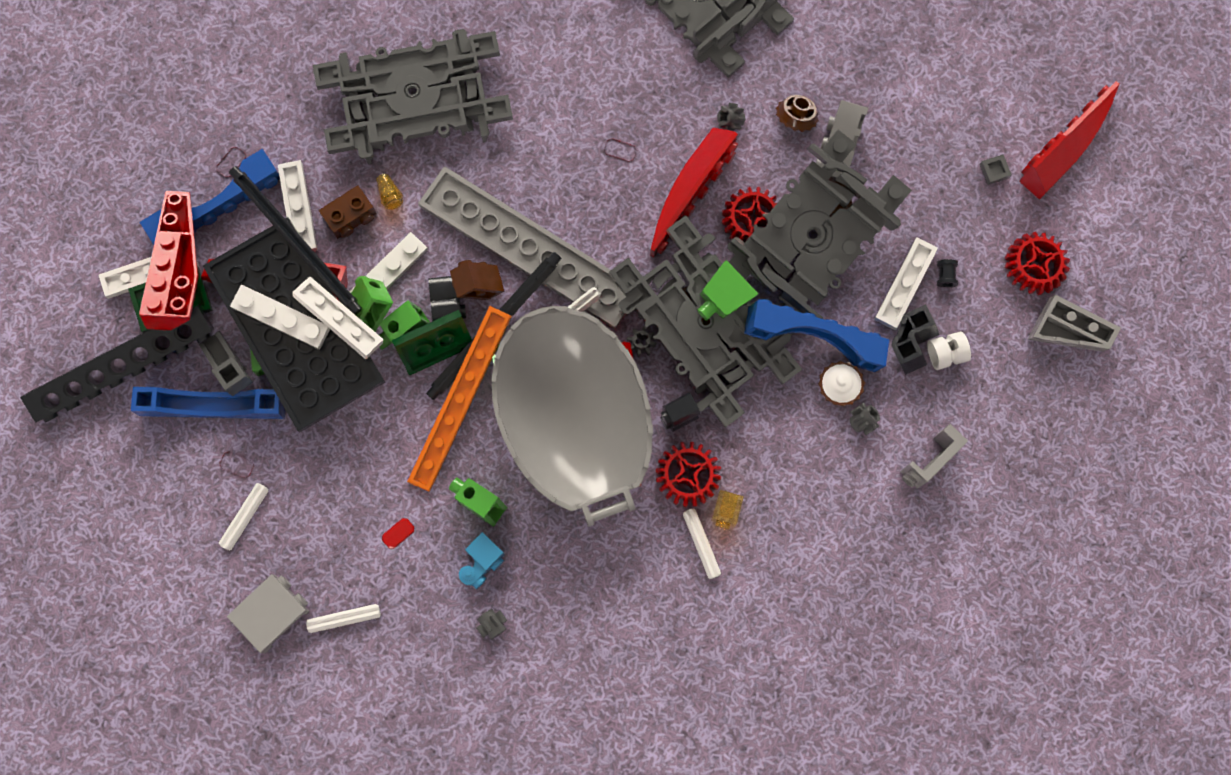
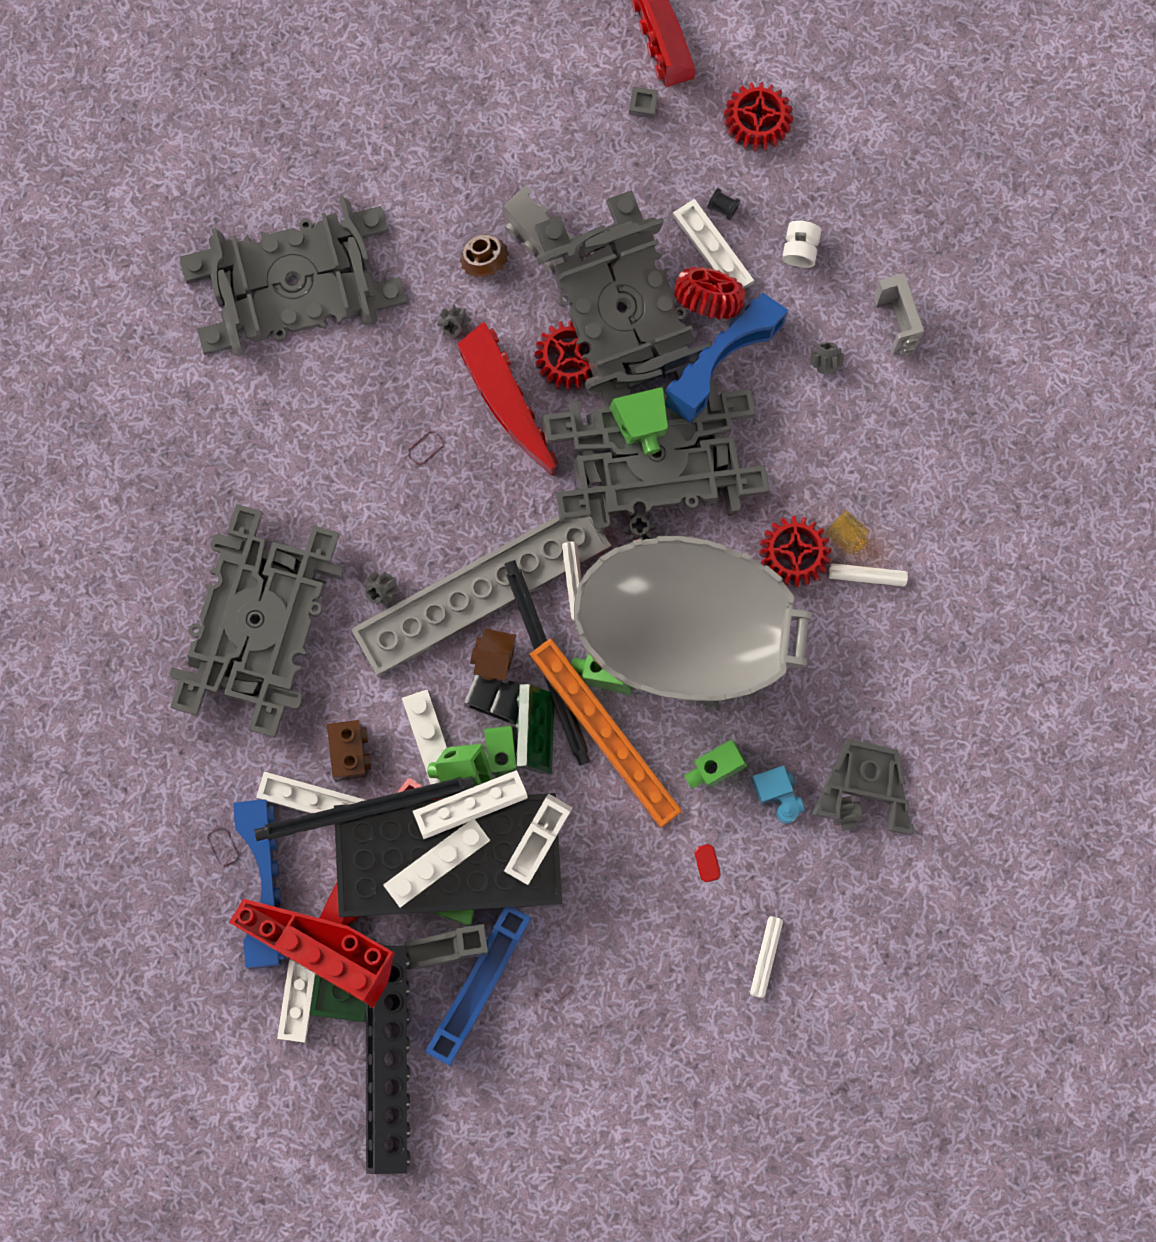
camera: 60 degrees left, 0 degrees up
white axle [219,483,268,550] -> none
light grey panel [227,574,310,654] -> none
clear yellow cone [376,174,403,210] -> none
black brick [660,393,700,432] -> none
white piece [818,360,865,407] -> none
black brick [891,304,940,375] -> none
light grey wedge [1027,295,1121,352] -> none
none -> dark grey gear [364,571,399,605]
none -> white slope [504,794,573,885]
none -> red gear [674,266,745,320]
none -> dark grey wing [813,739,914,835]

